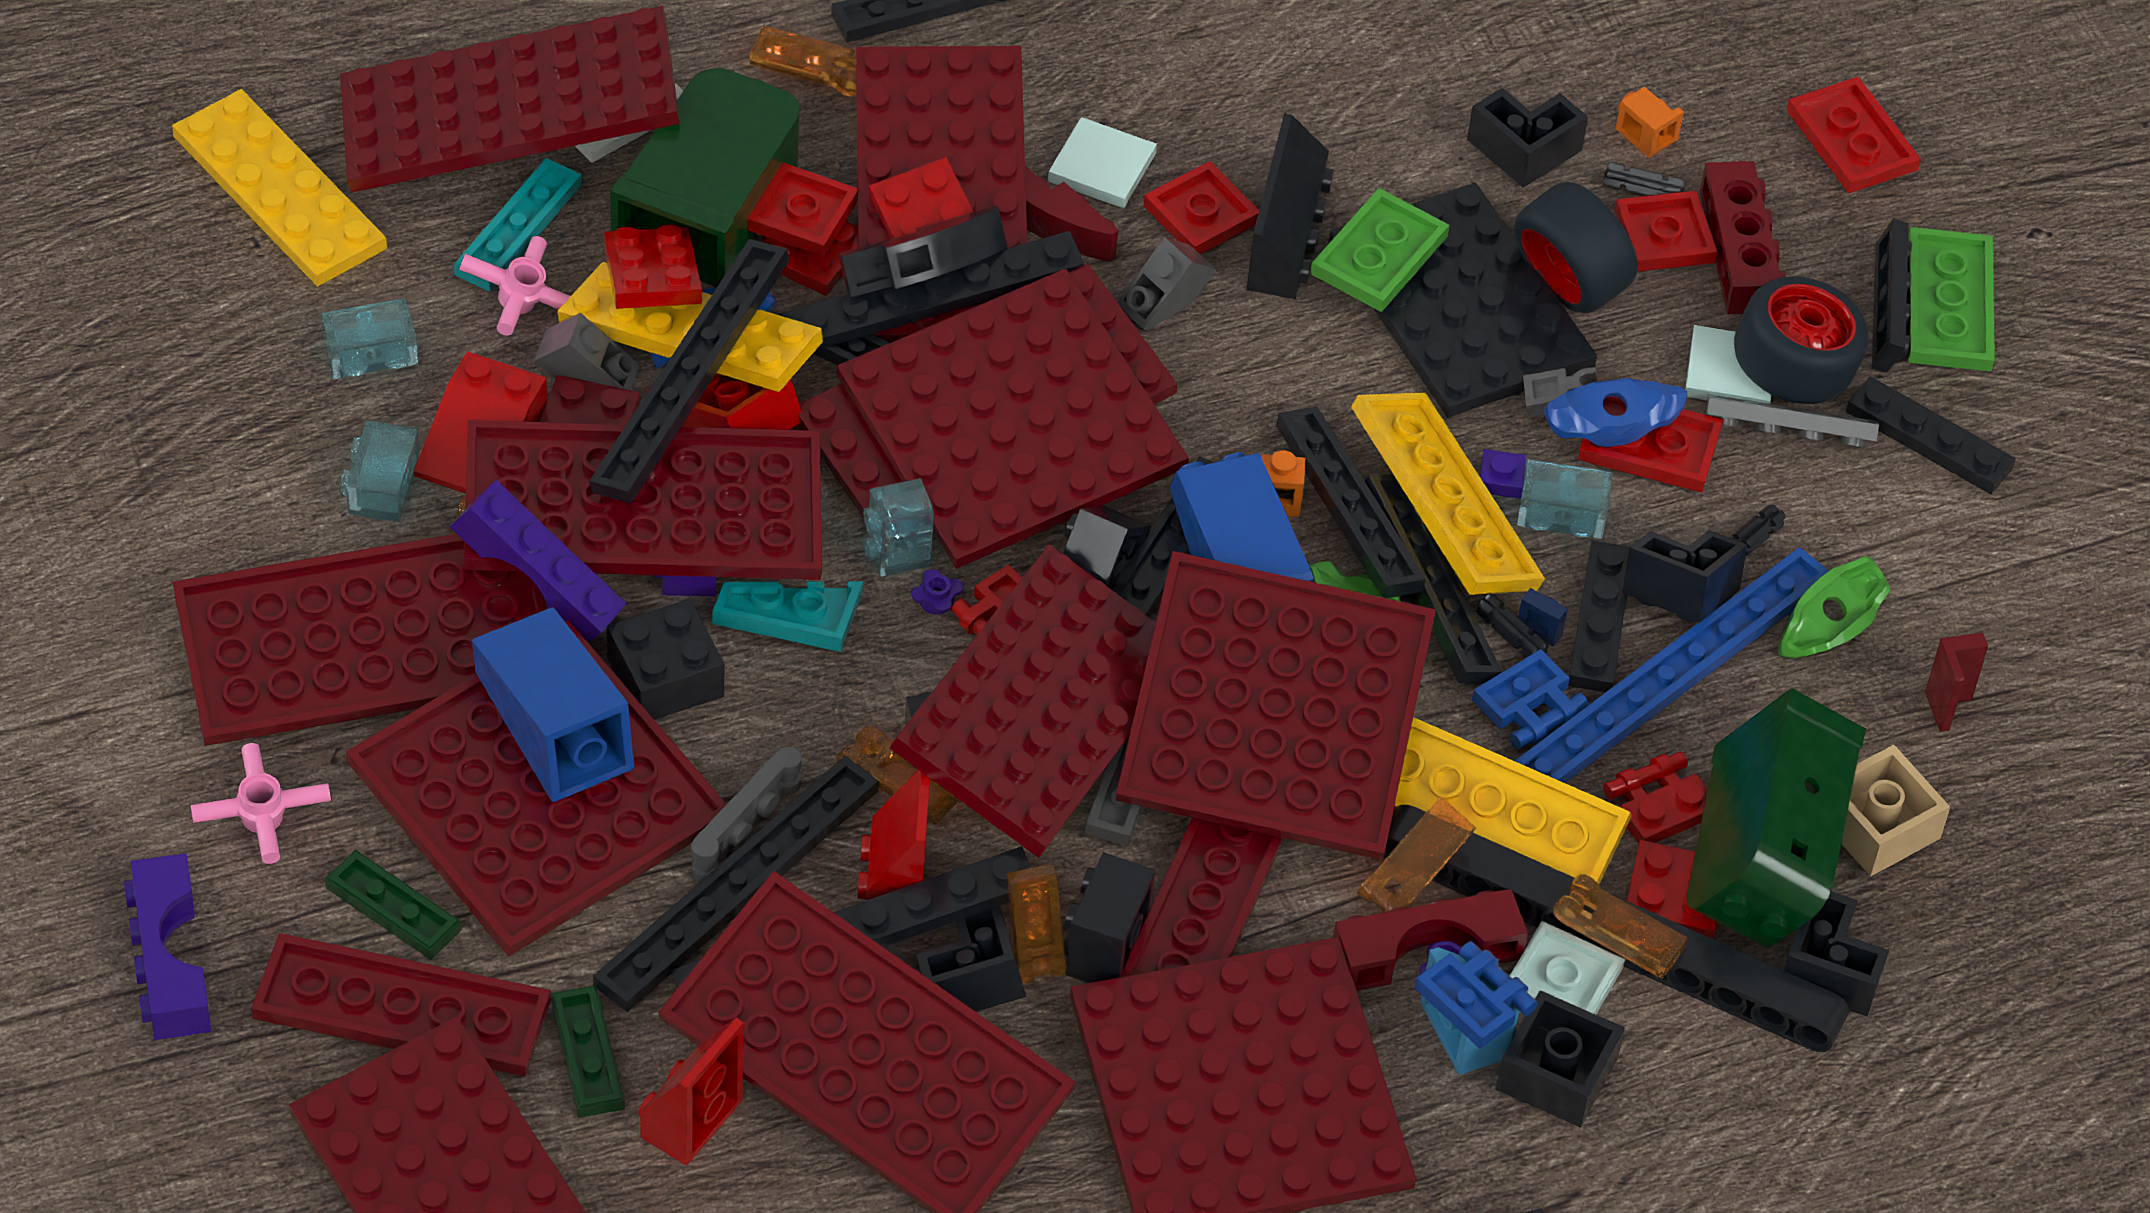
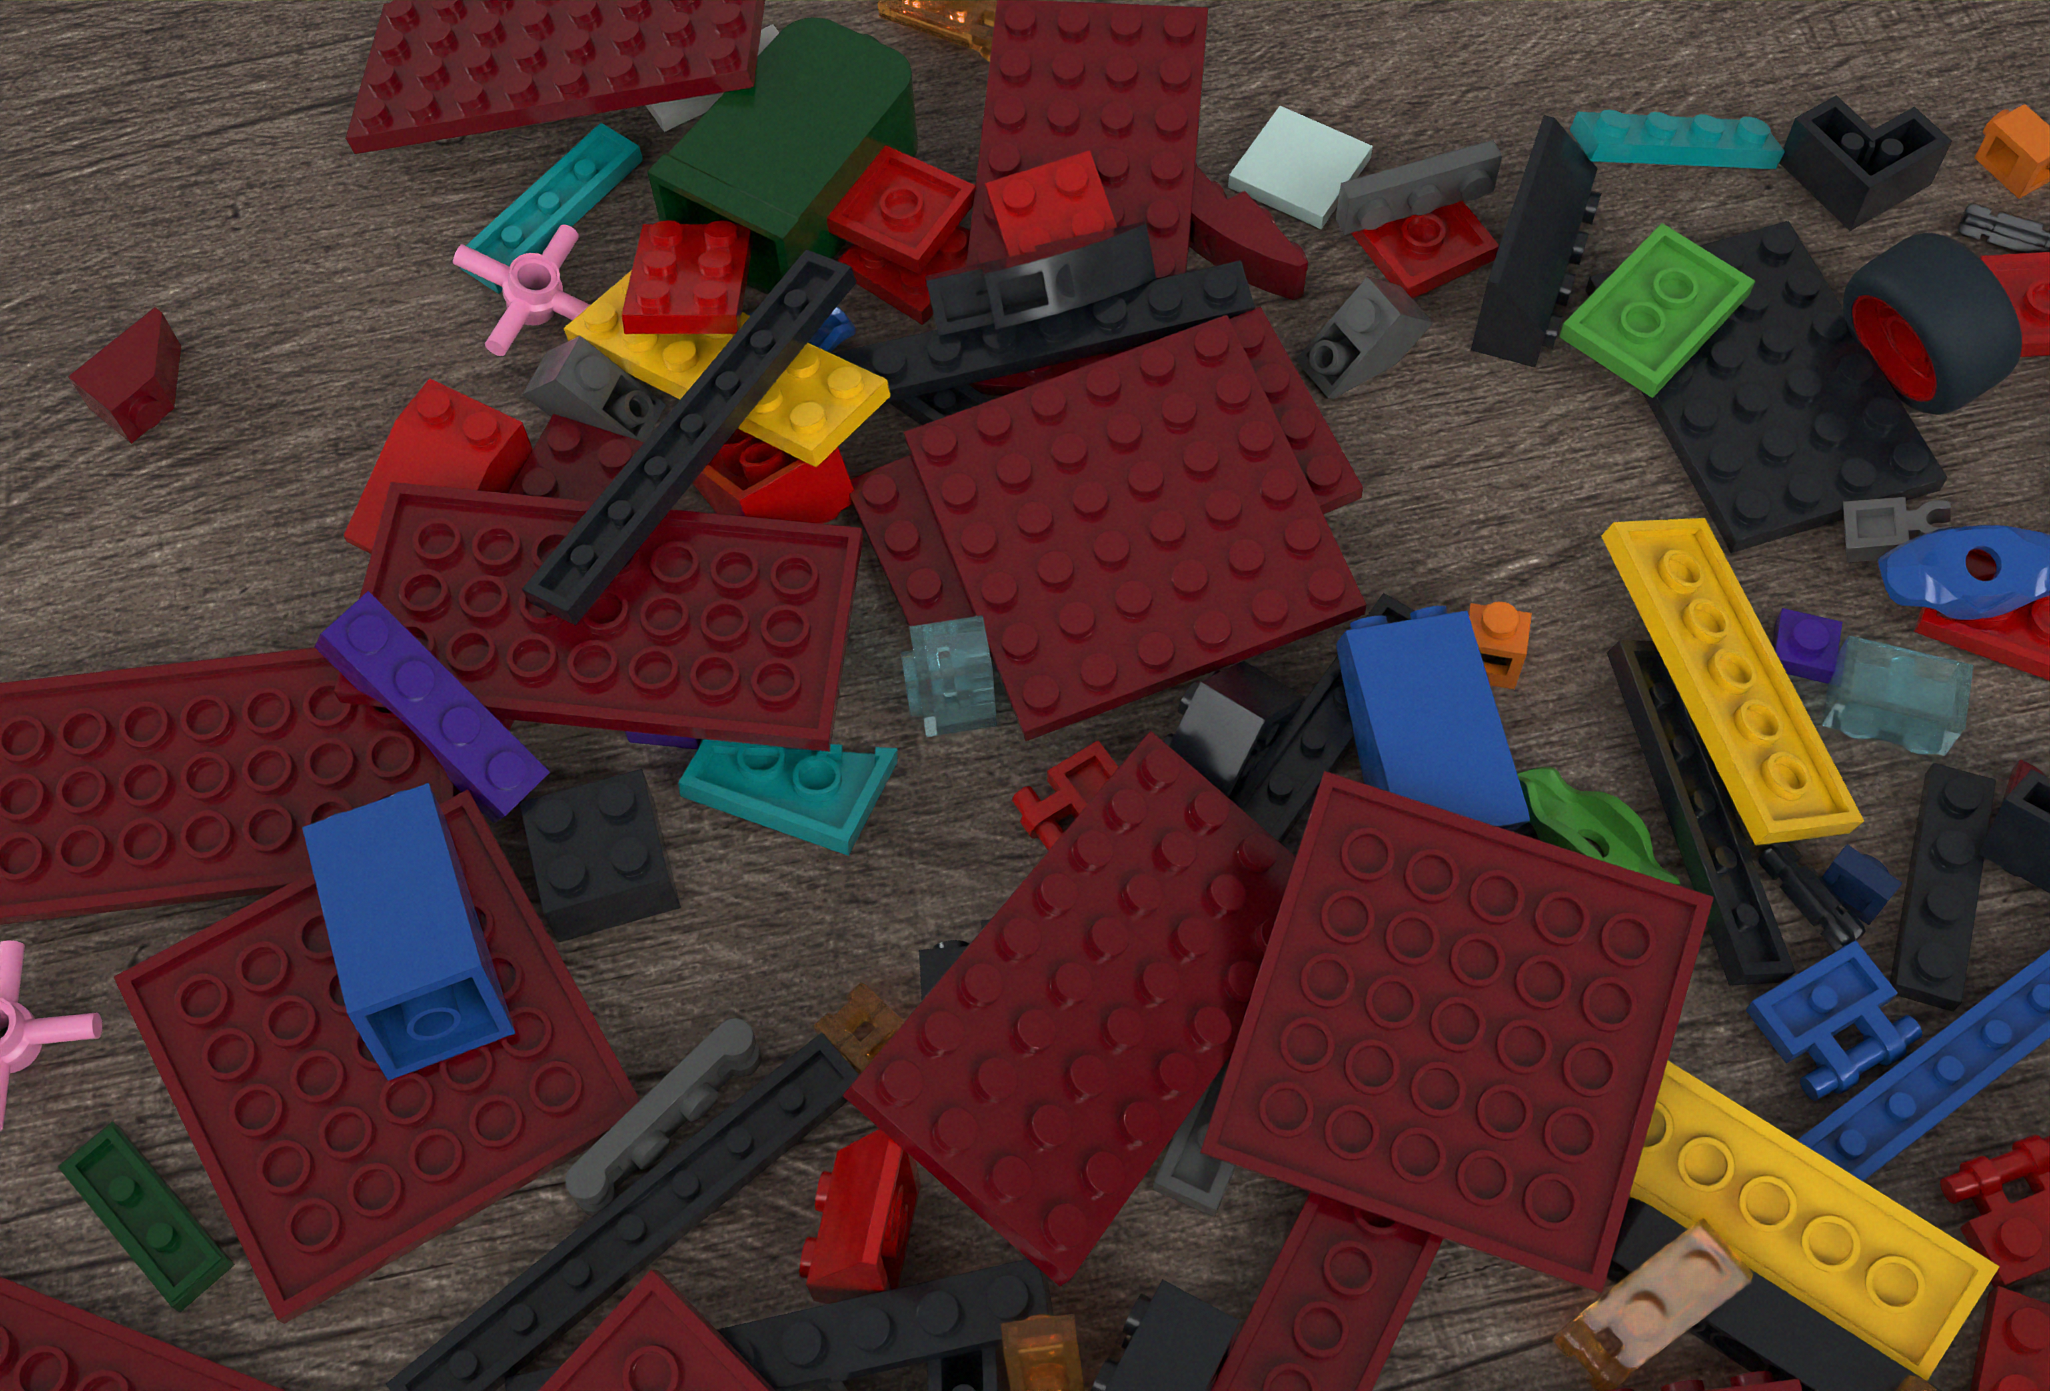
camera: 15 degrees right, 10 degrees up
yellow plate [172,89,387,287] -> none
clear light blue brick [321,298,418,379] -> none
clear light blue brick [340,420,419,522] -> none
dark purple plate [911,569,963,615] -> none
black plate [1276,407,1426,598] -> none
none -> dark red slope [68,307,181,444]
none -> dark grey plate [1336,140,1502,235]
none -> teal plate [1570,110,1785,169]

